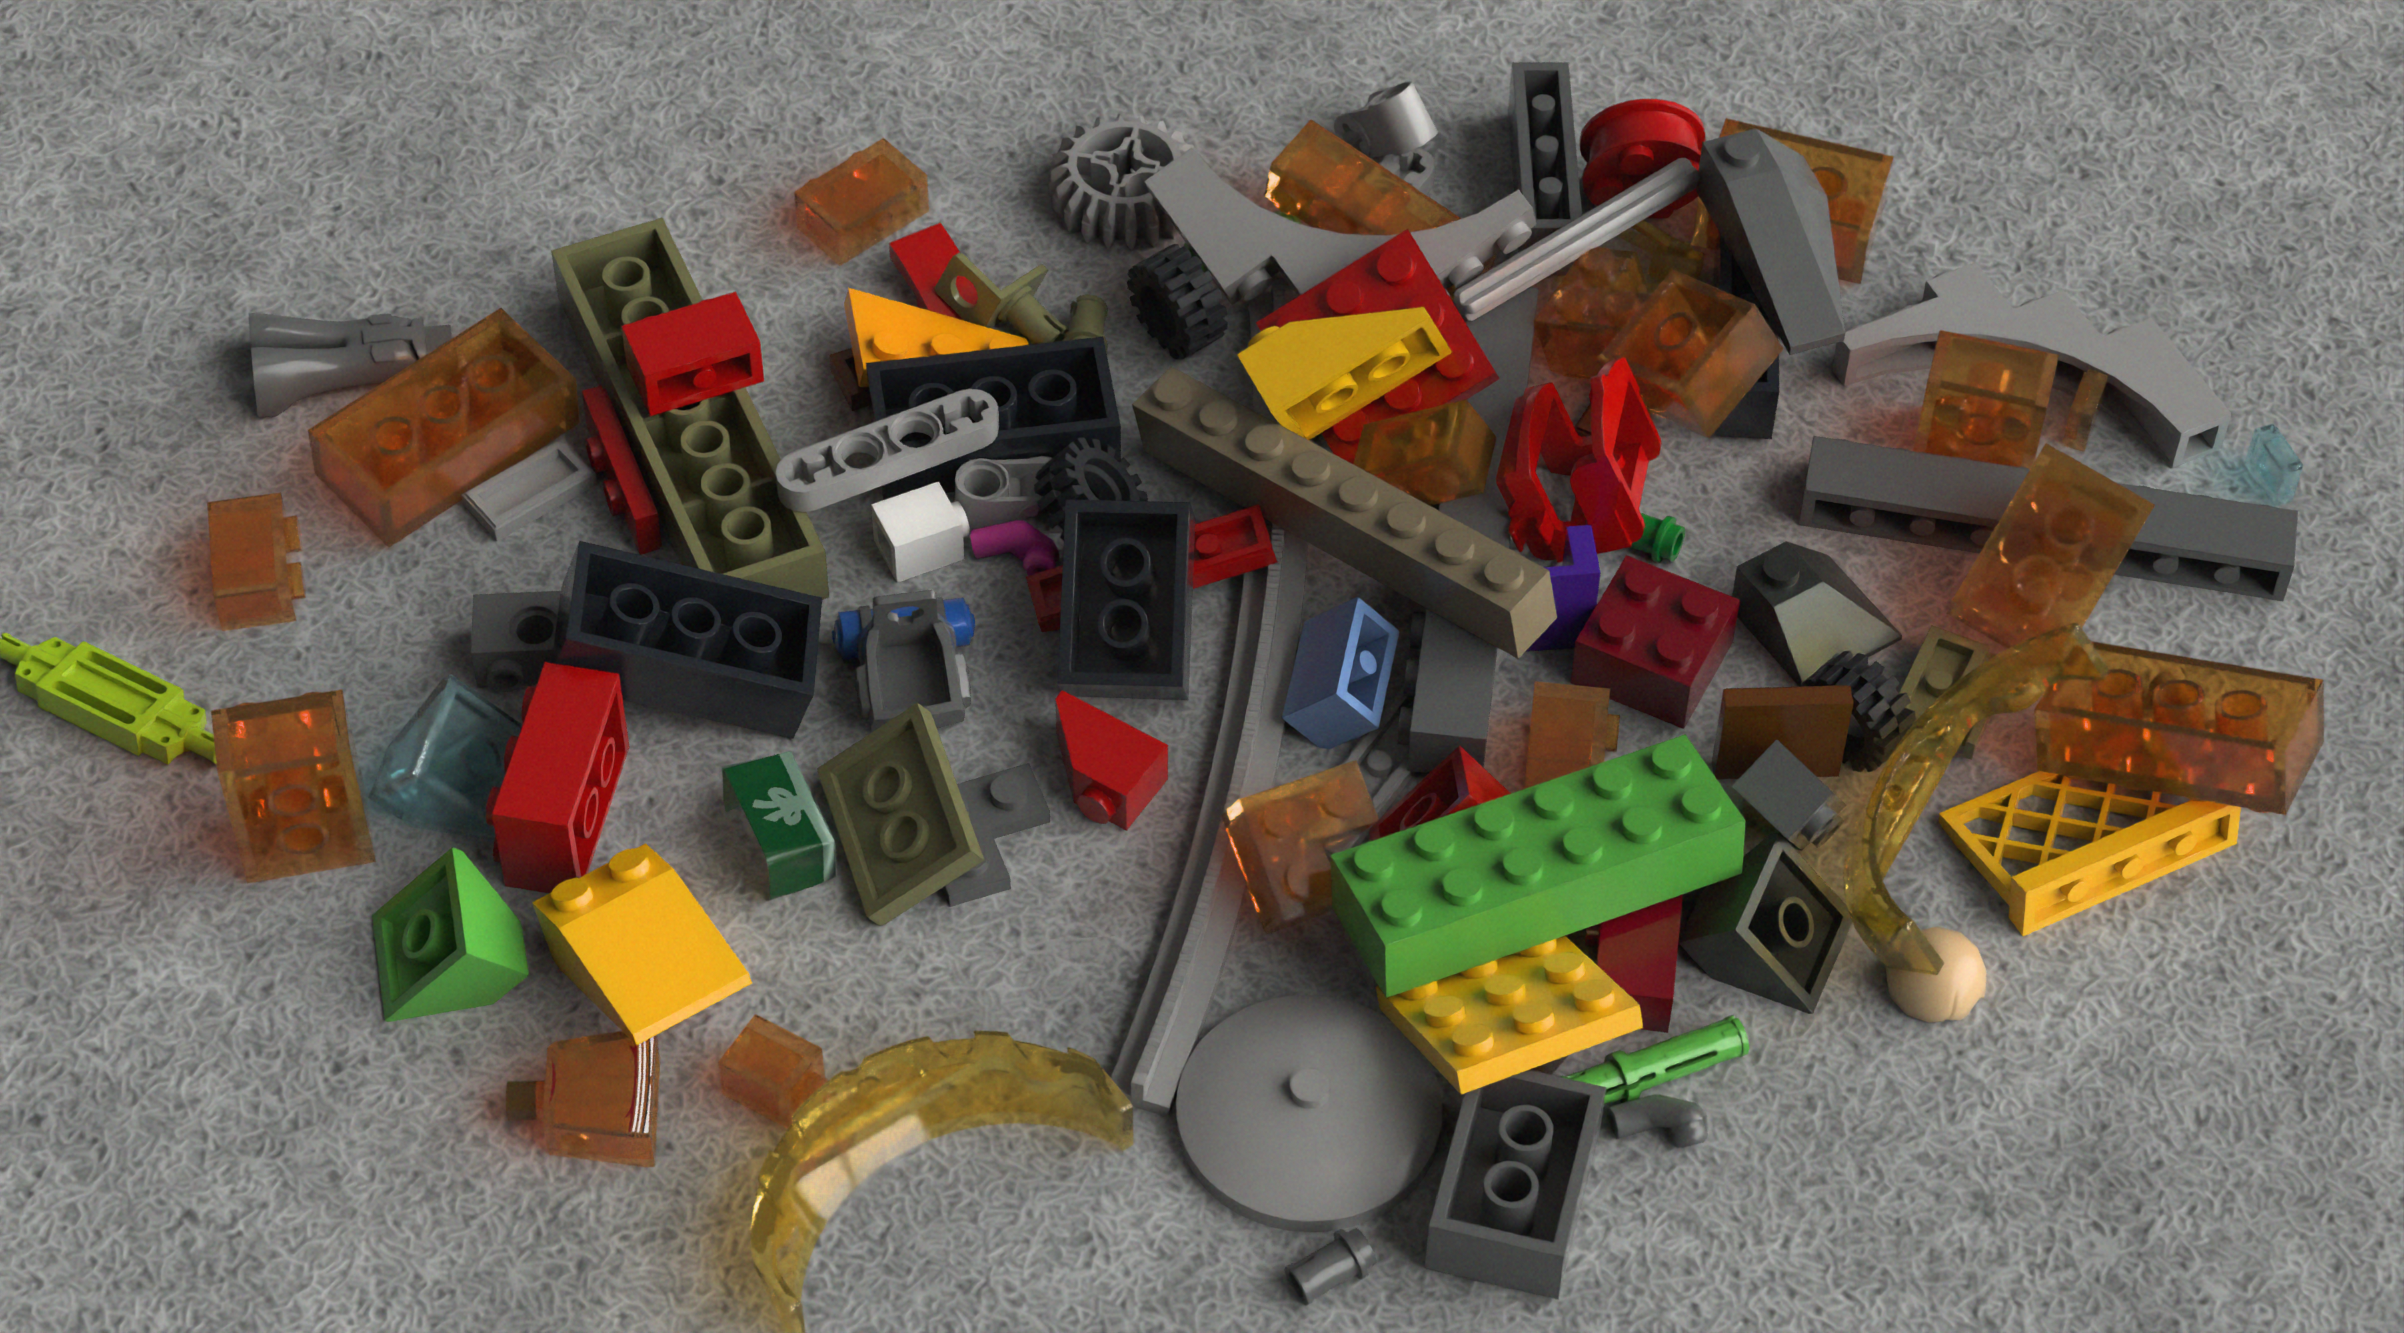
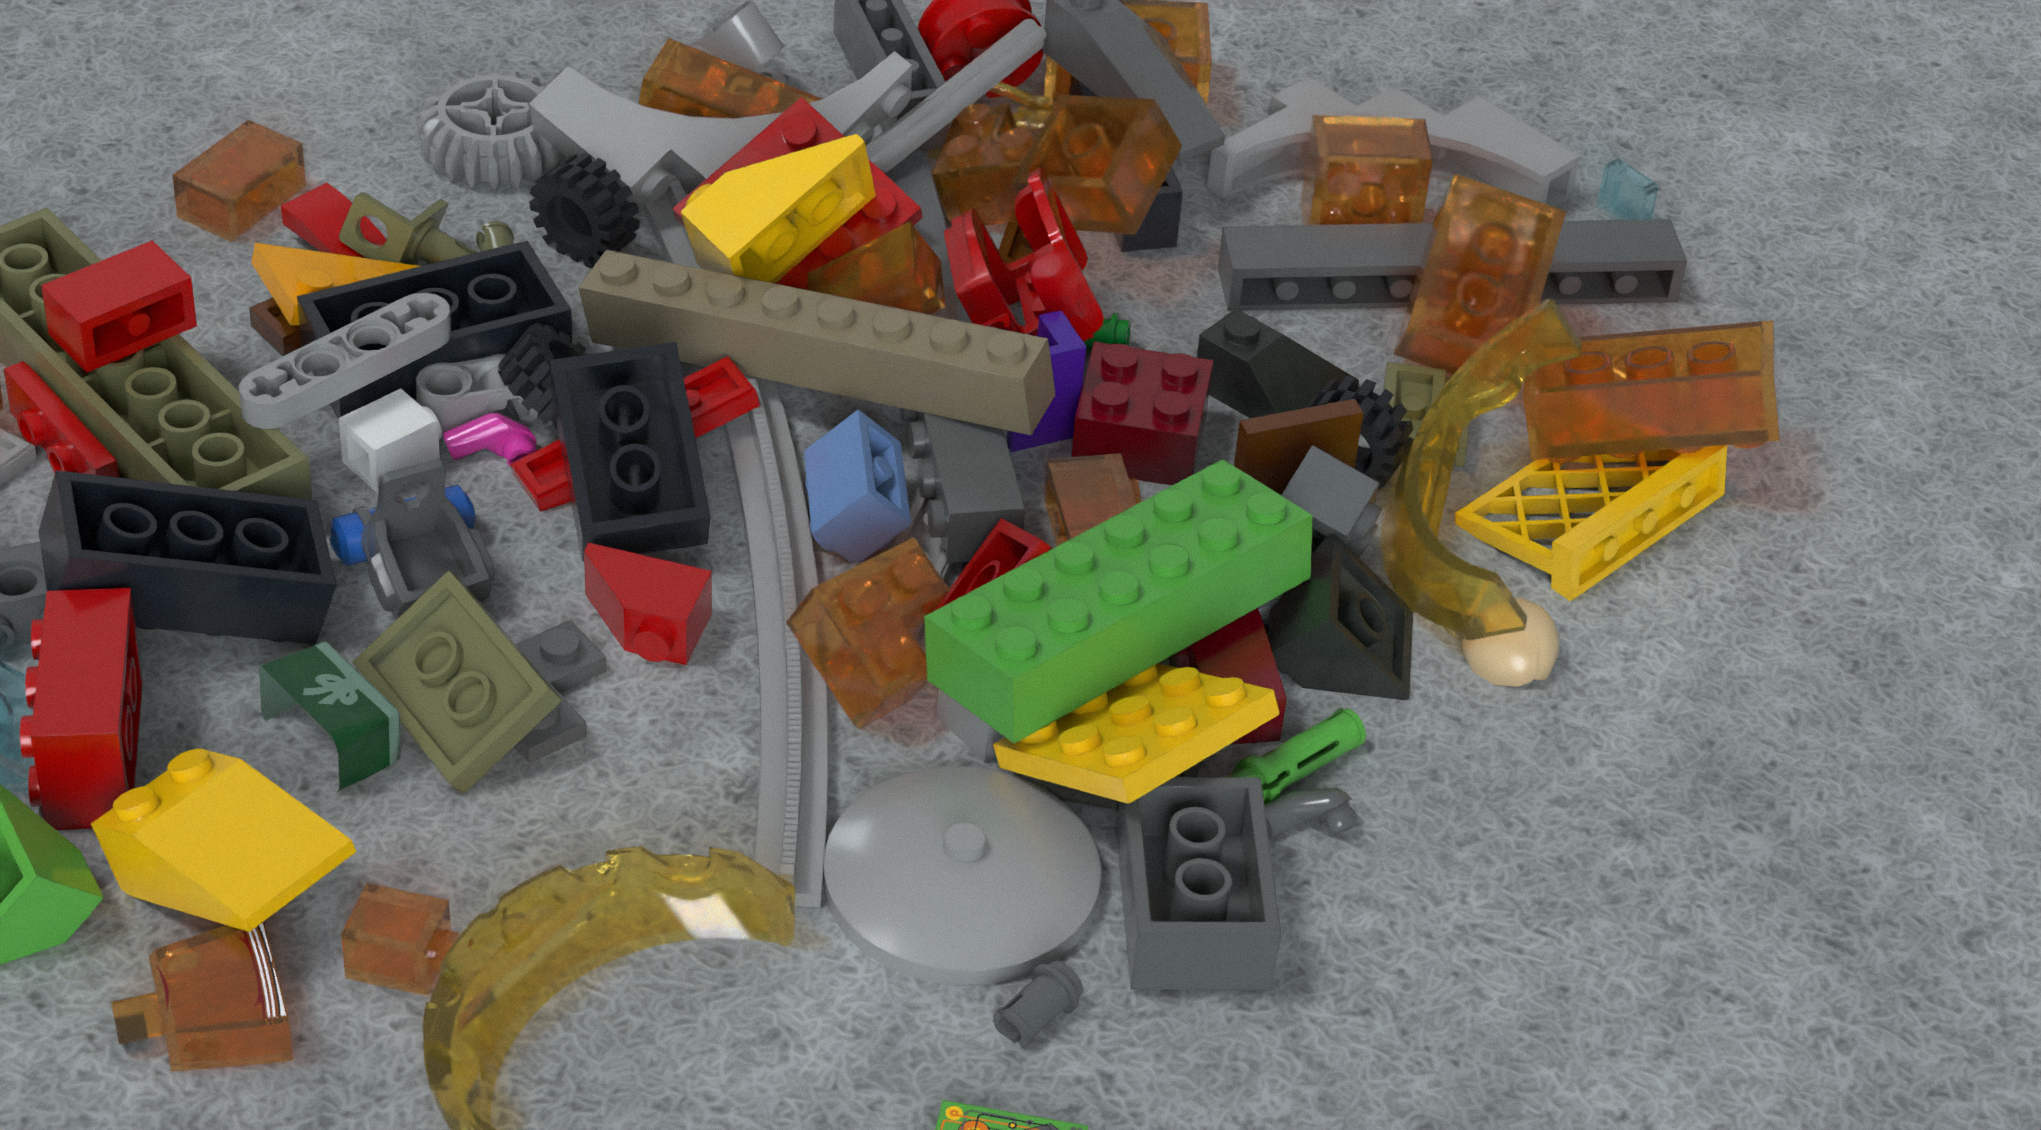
camera: 20 degrees left, 10 degrees down
clear orange tile [2062,369,2108,452] -> none

